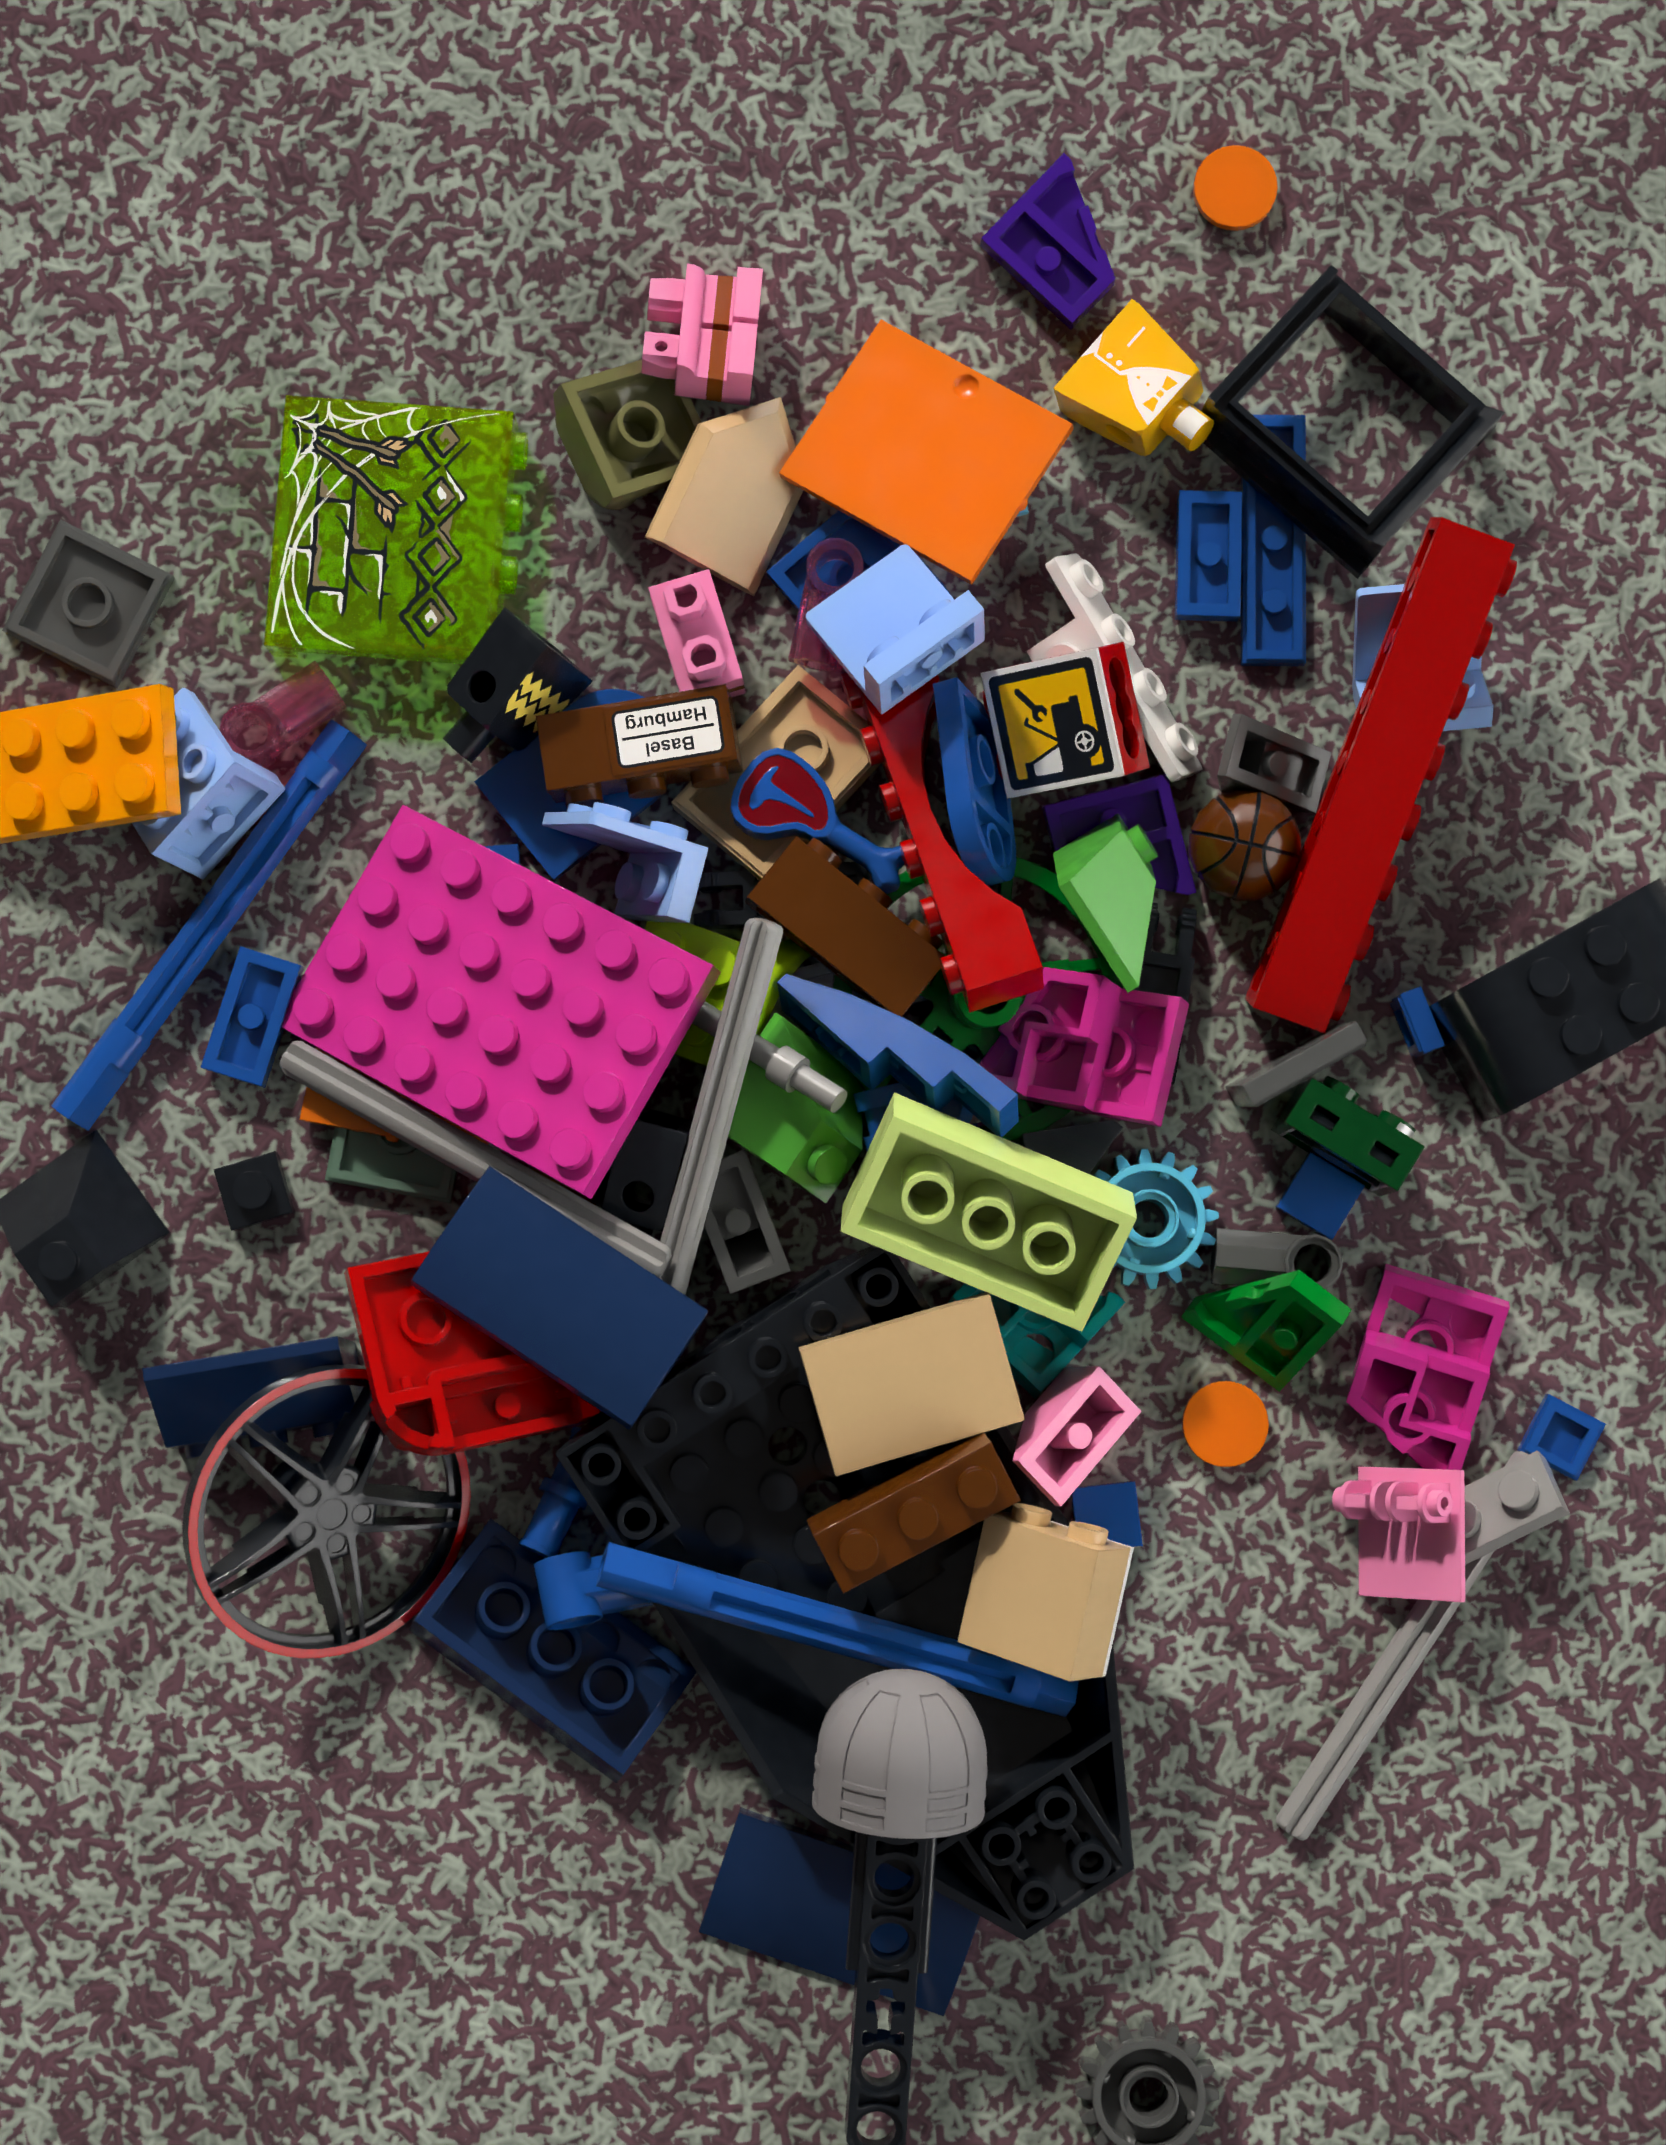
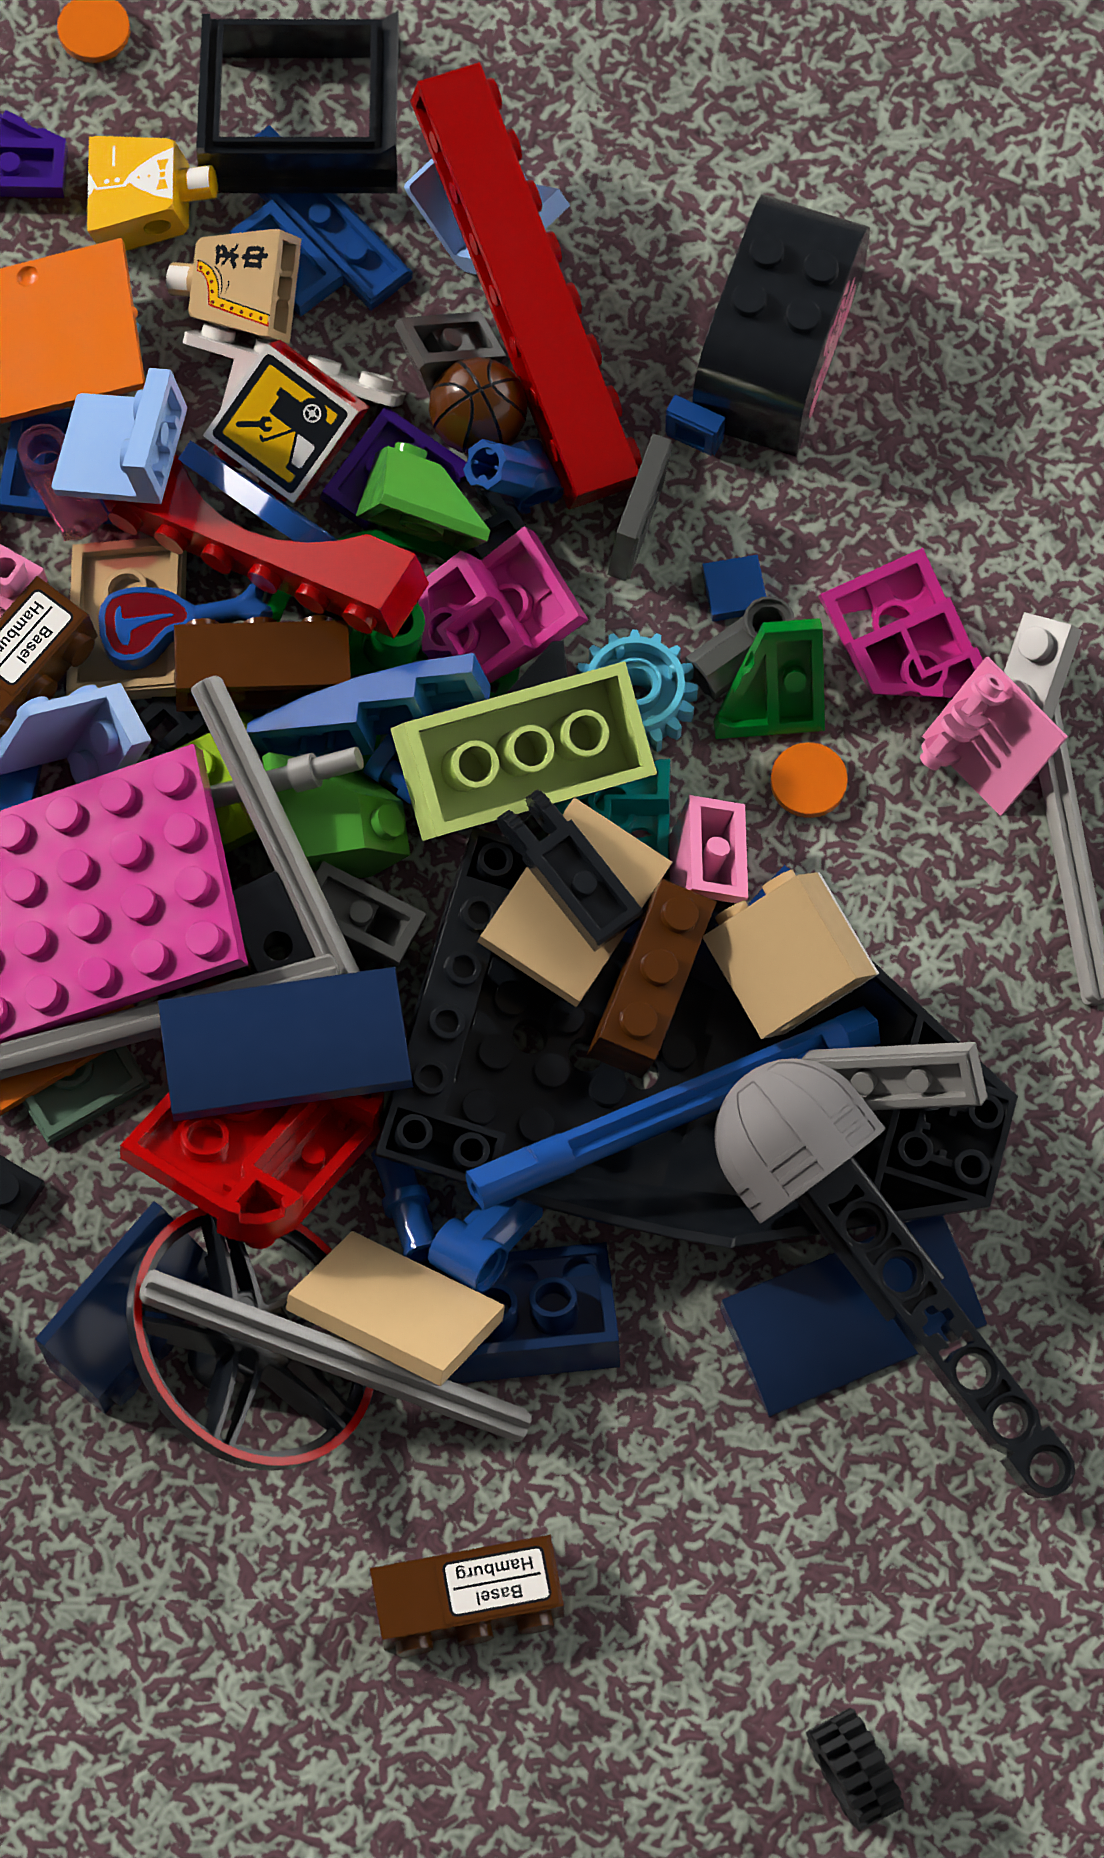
camera: 45 degrees left, 15 degrees down
dark green piece [1271,1076,1425,1196] -> none
blue tile [1517,1394,1606,1481] -> none
none -> light grey axle [139,1270,531,1442]
none -> tan torso [166,229,302,344]
none -> tan tile [286,1231,505,1387]
none -> reddish brown brick [369,1534,564,1657]
none -> blue piece [463,439,564,514]
none -> black hinge [496,789,644,952]
none -> light grey tile [802,1042,987,1110]

